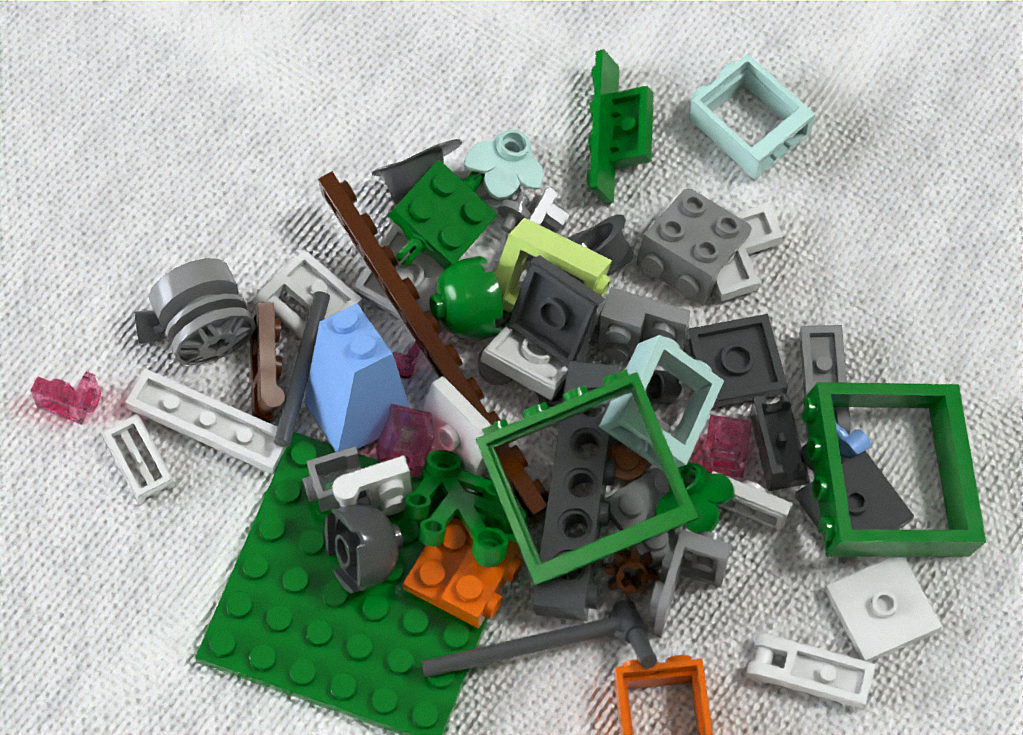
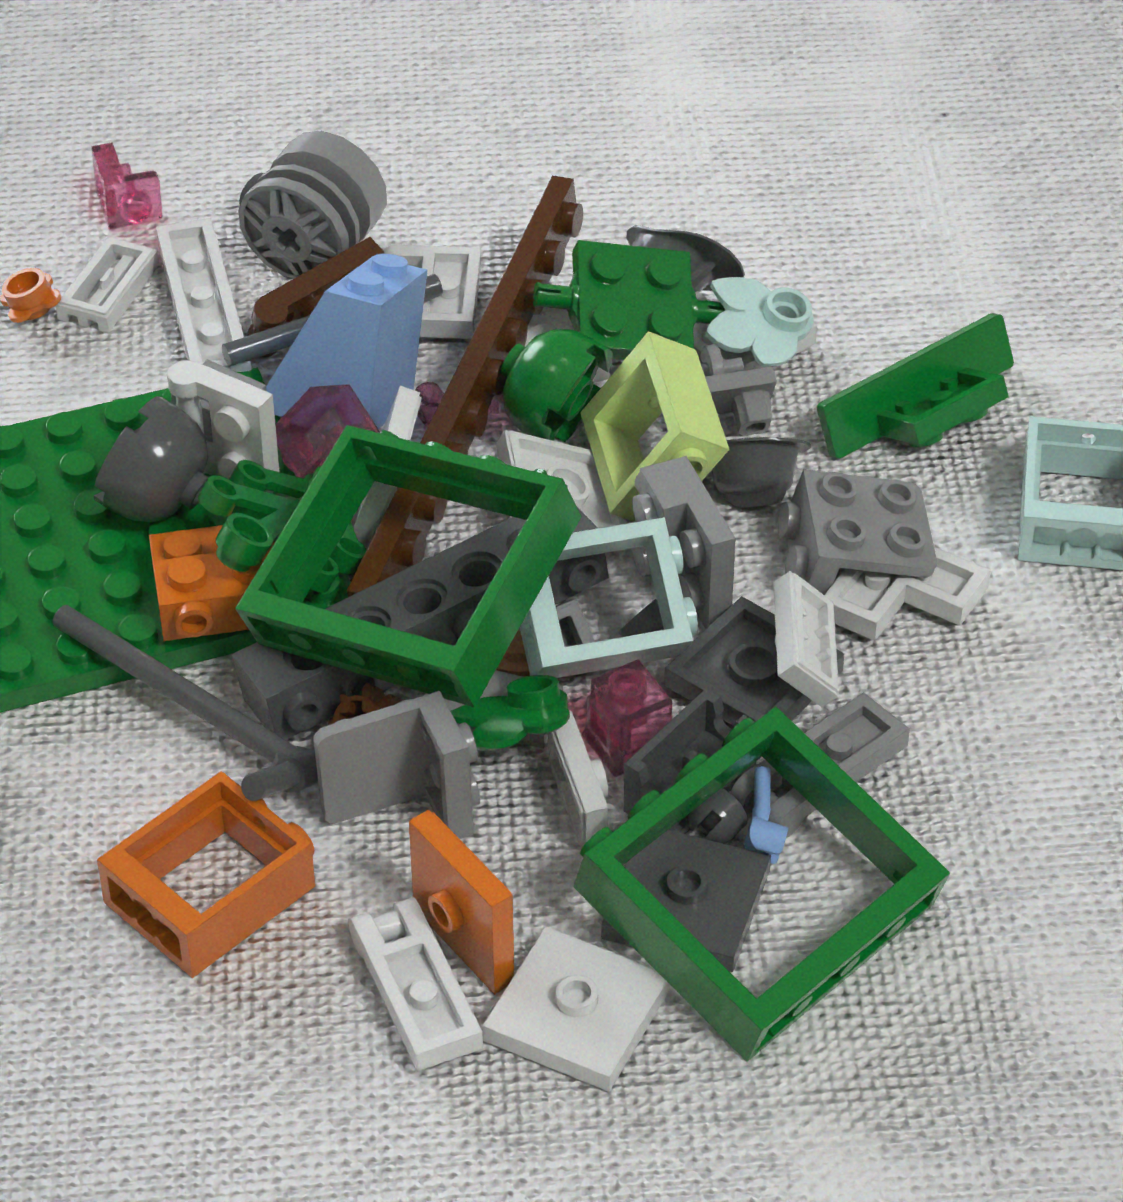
camera: 50 degrees right, 20 degrees down
dark grey plate [507,255,606,365] -> none
none -> orange plate [0,268,62,323]
none -> orange plate [409,809,514,995]
none -> white plate [773,571,839,707]

